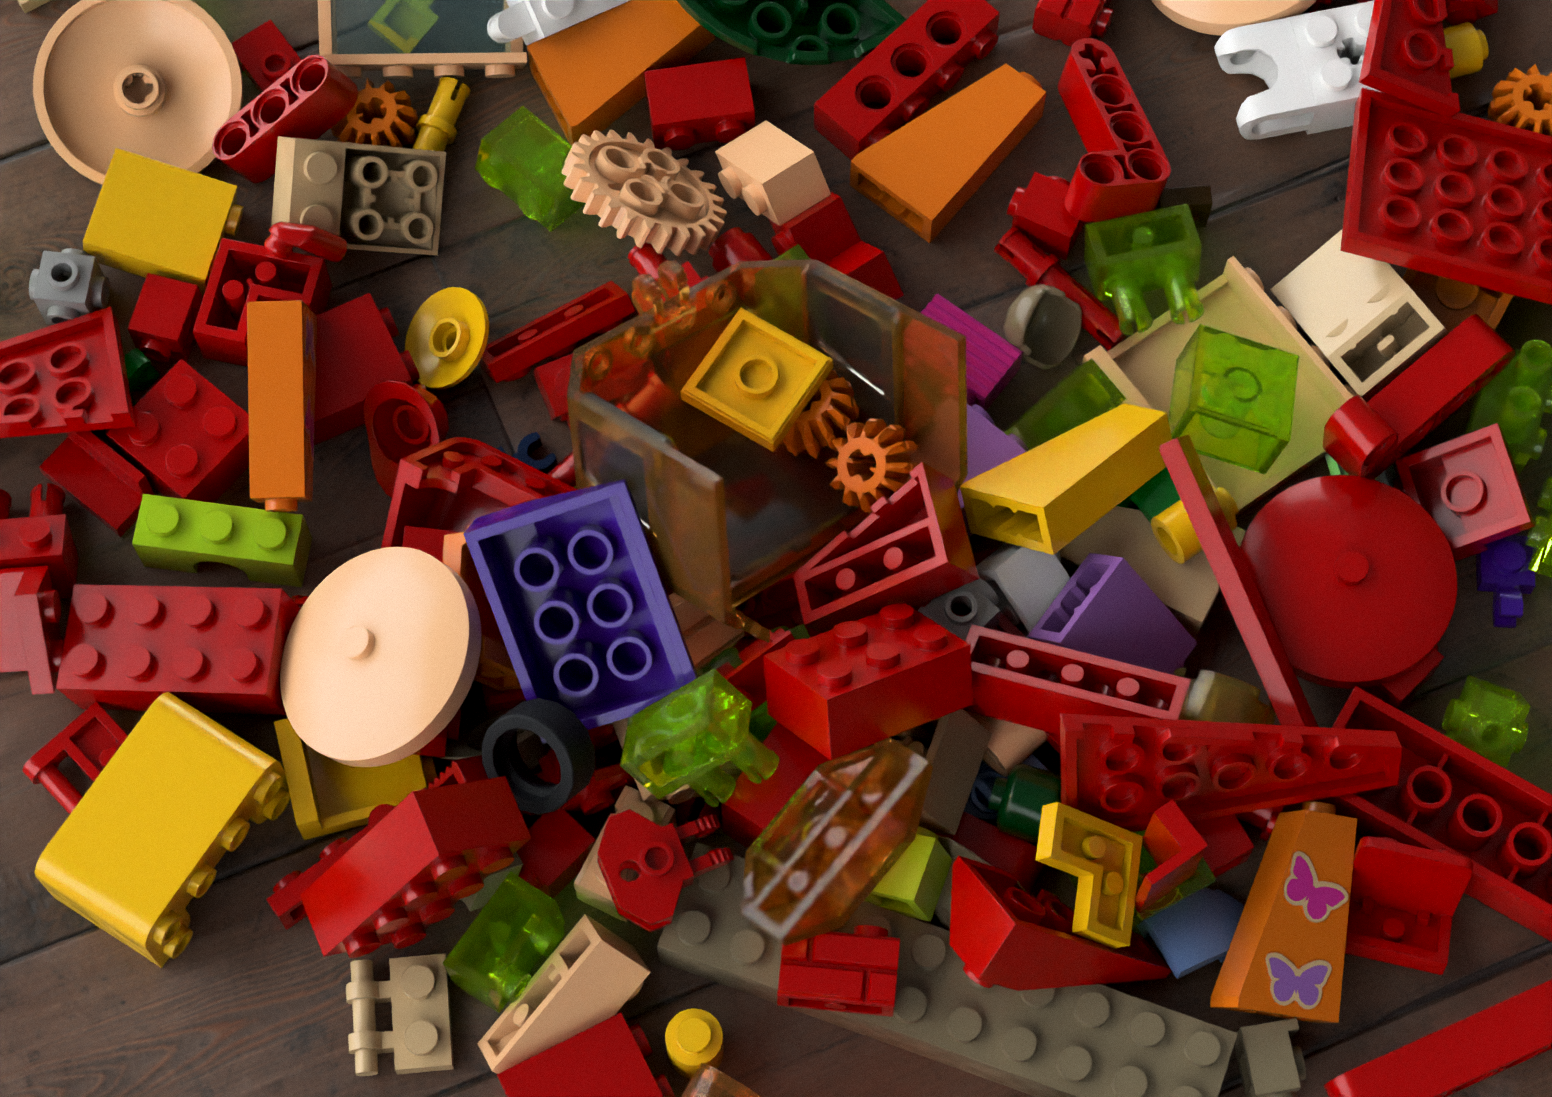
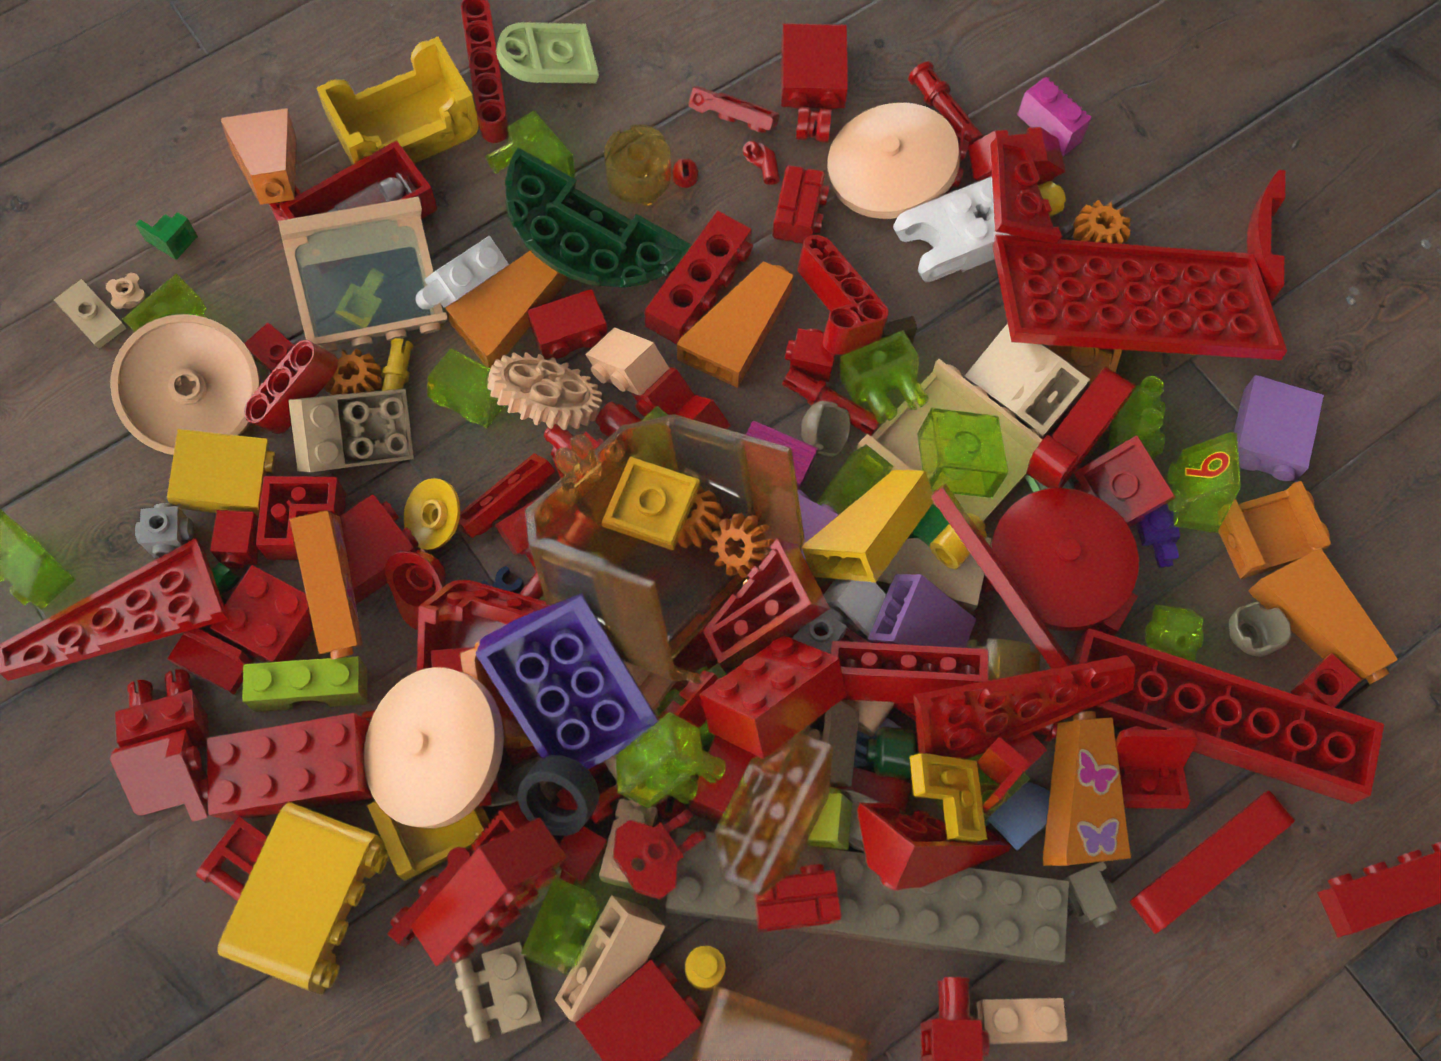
camera: 15 degrees left, 0 degrees up
red arm [264,221,347,263] -> none

